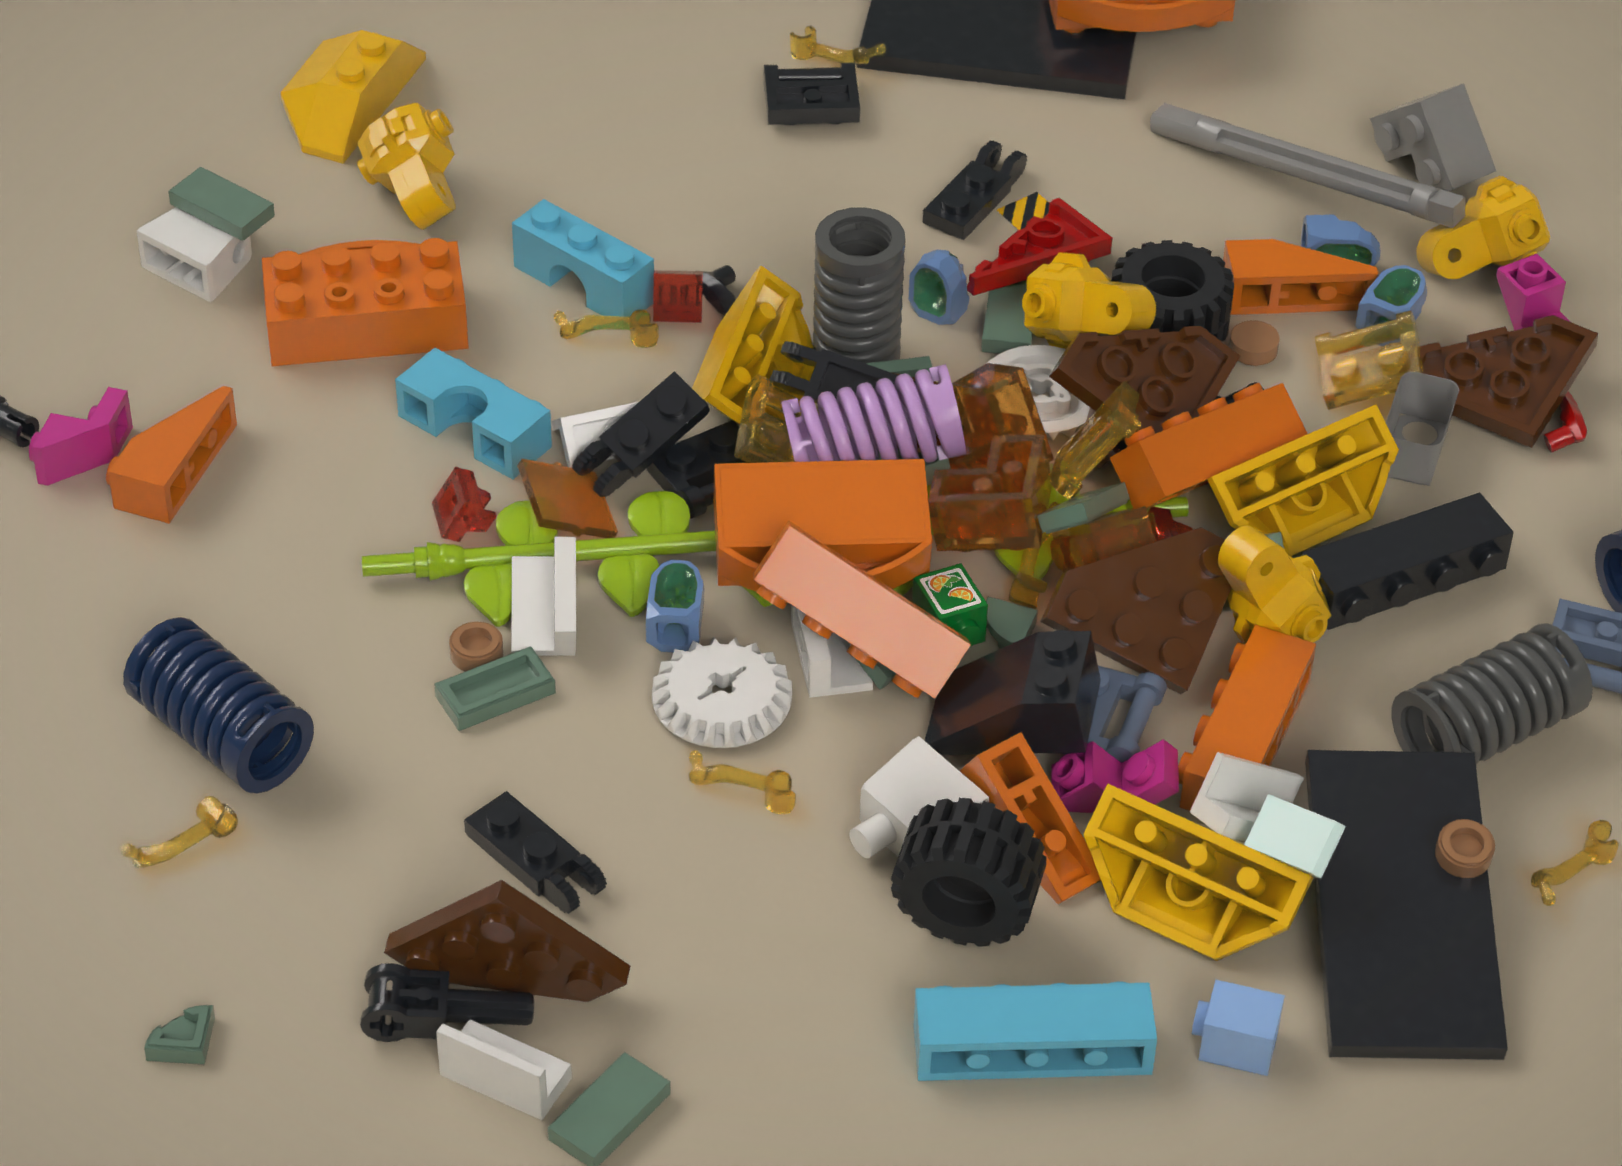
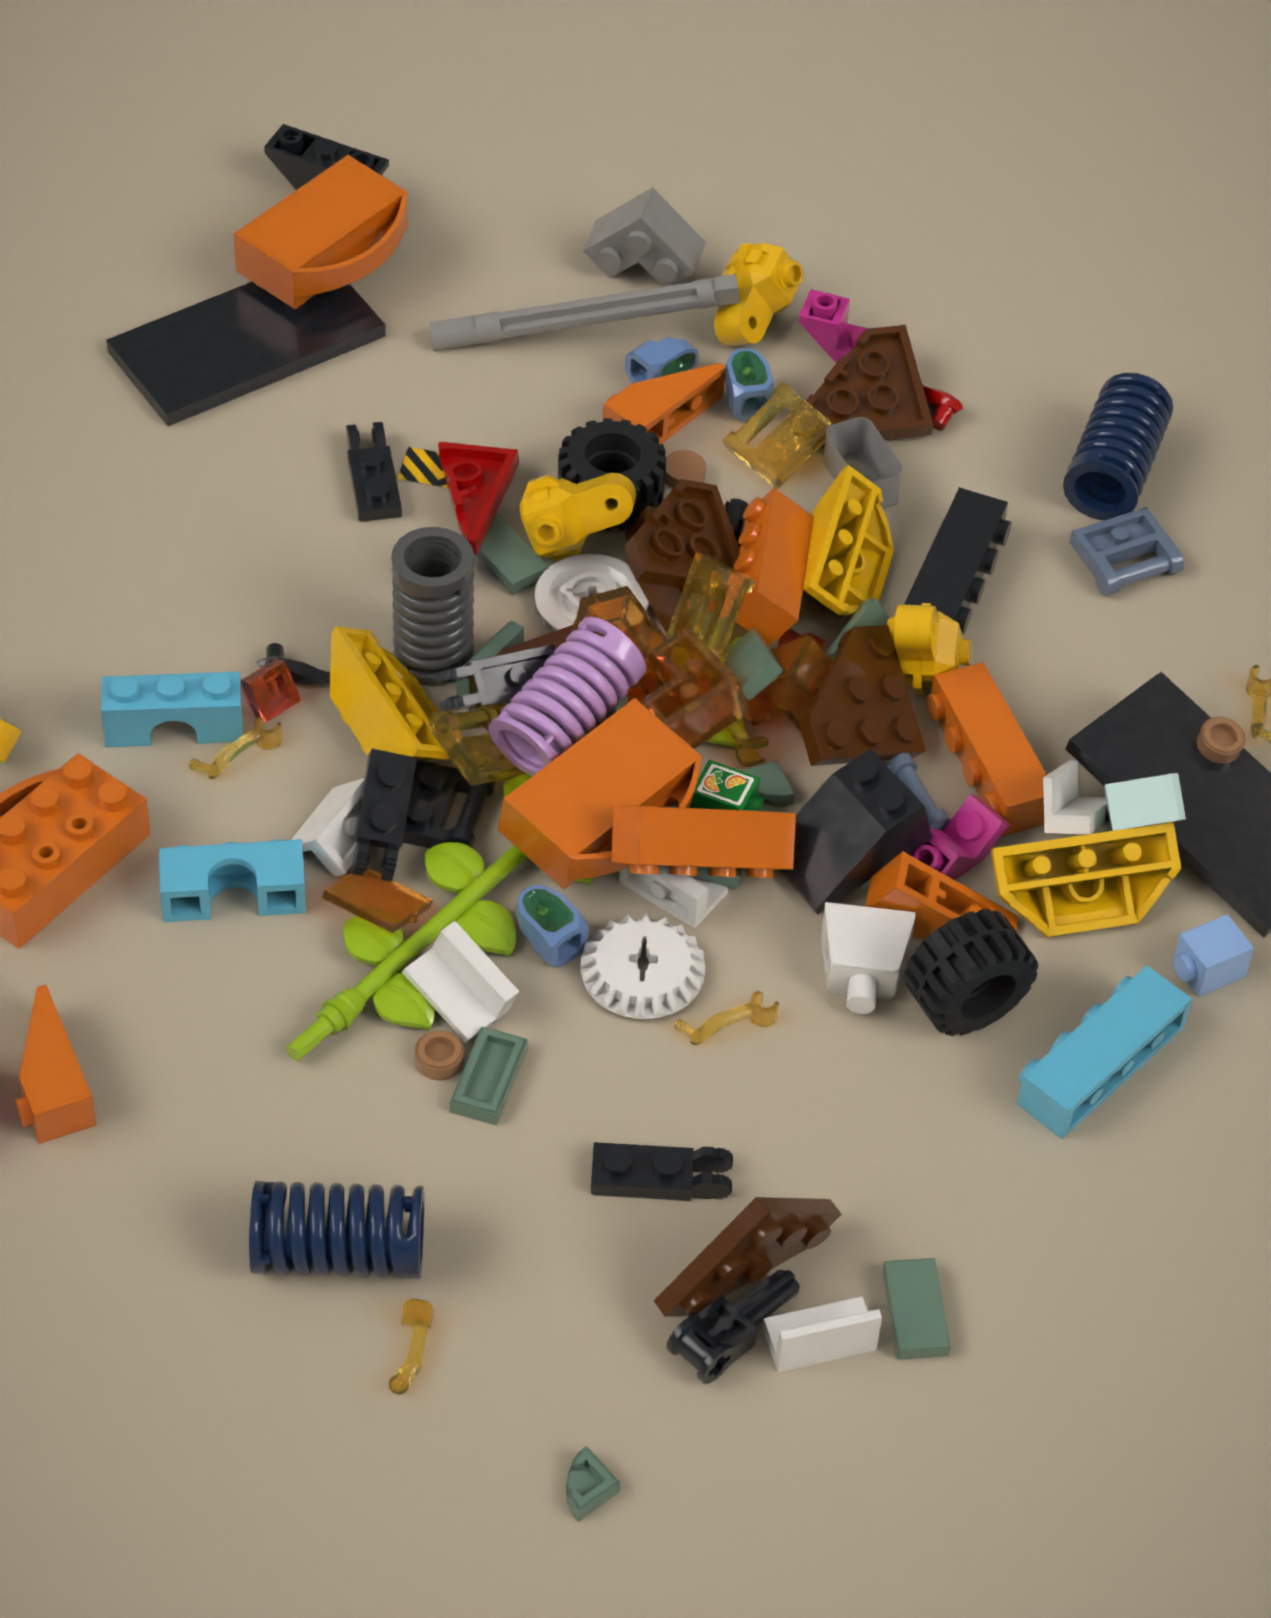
camera: 45 degrees left, 5 degrees up
clear red tile [432,467,497,542] -> none
black plate [763,62,860,126] -> none
clear yellow piece [790,26,886,65] -> none
dark grey piece [1391,623,1593,764] -> none

